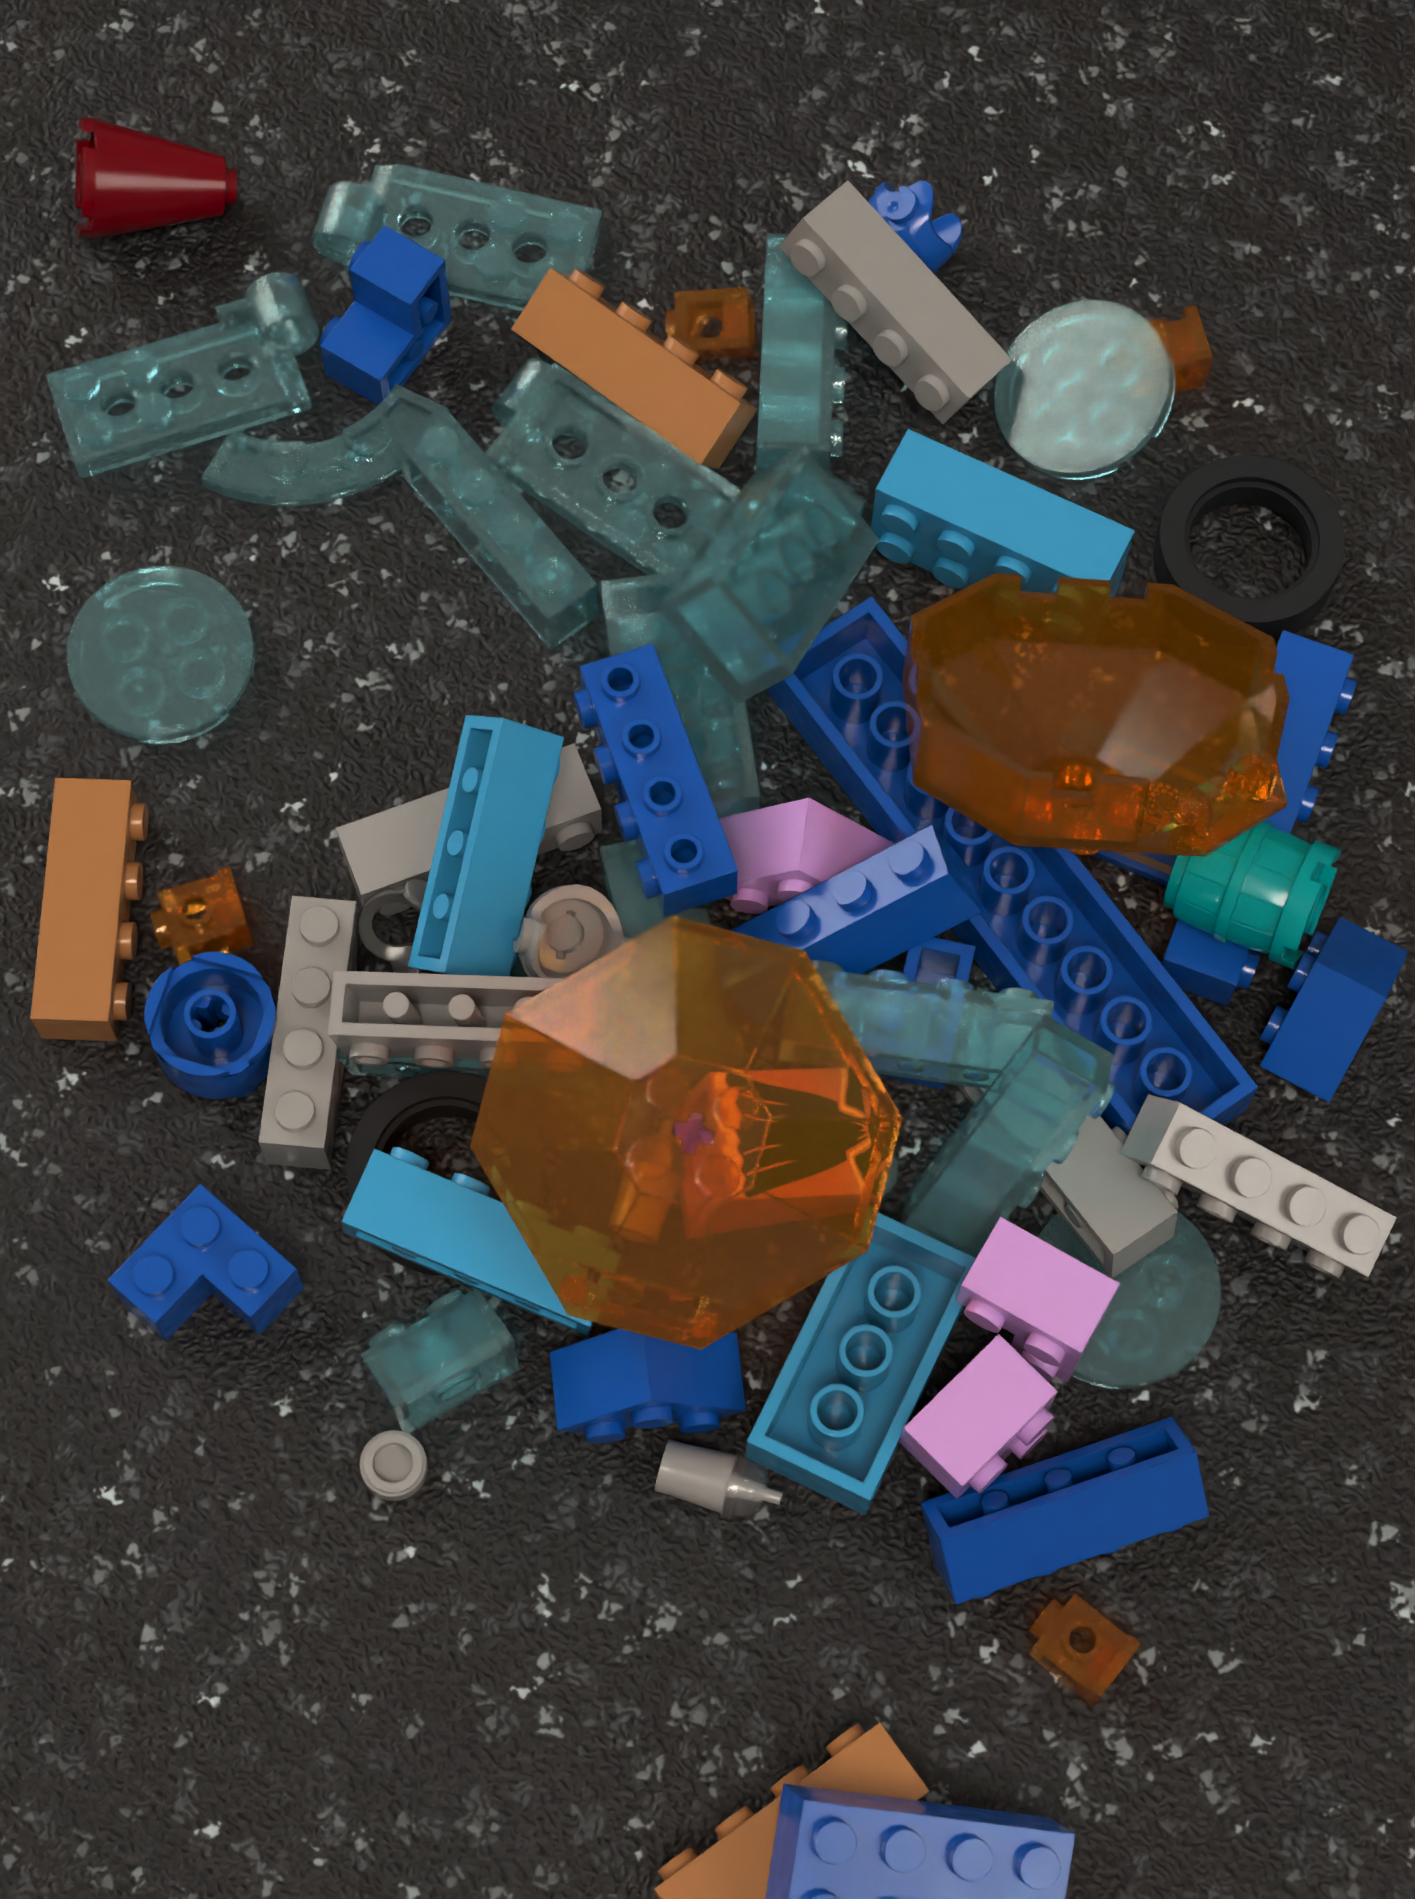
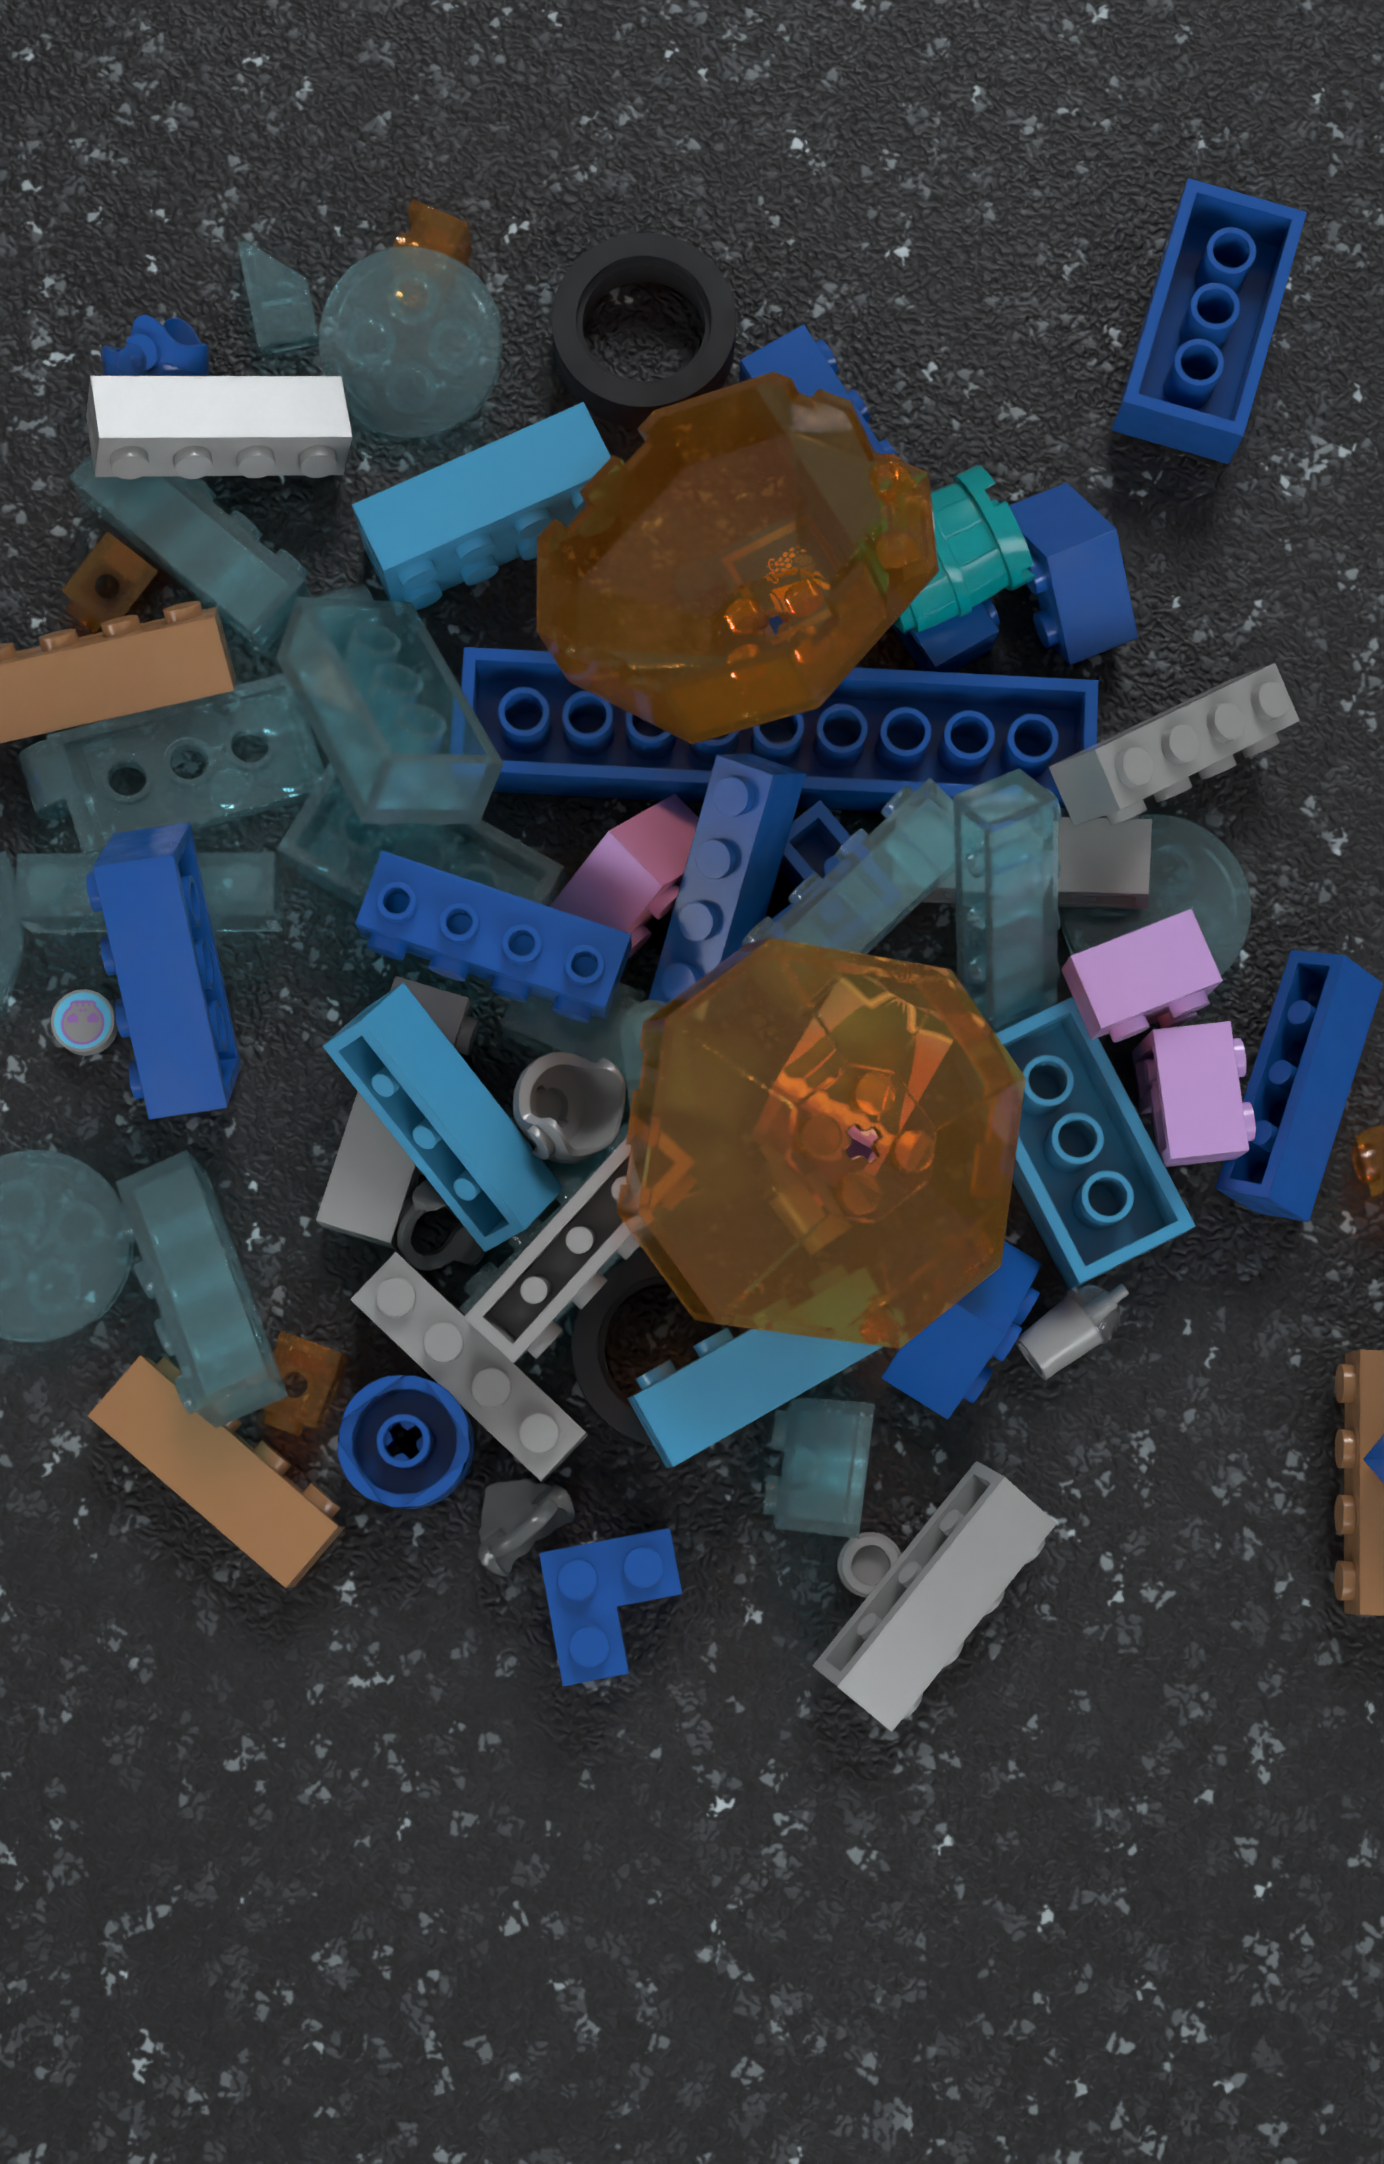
camera: 55 degrees left, 10 degrees up
none -> tile [51,989,118,1056]
none -> blue brick [86,822,241,1120]
none -> clear light blue brick [116,1150,288,1428]
none -> clear light blue tile [237,241,321,355]
none -> dark grey piece [478,1478,575,1577]
none -> light grey brick [813,1461,1057,1732]

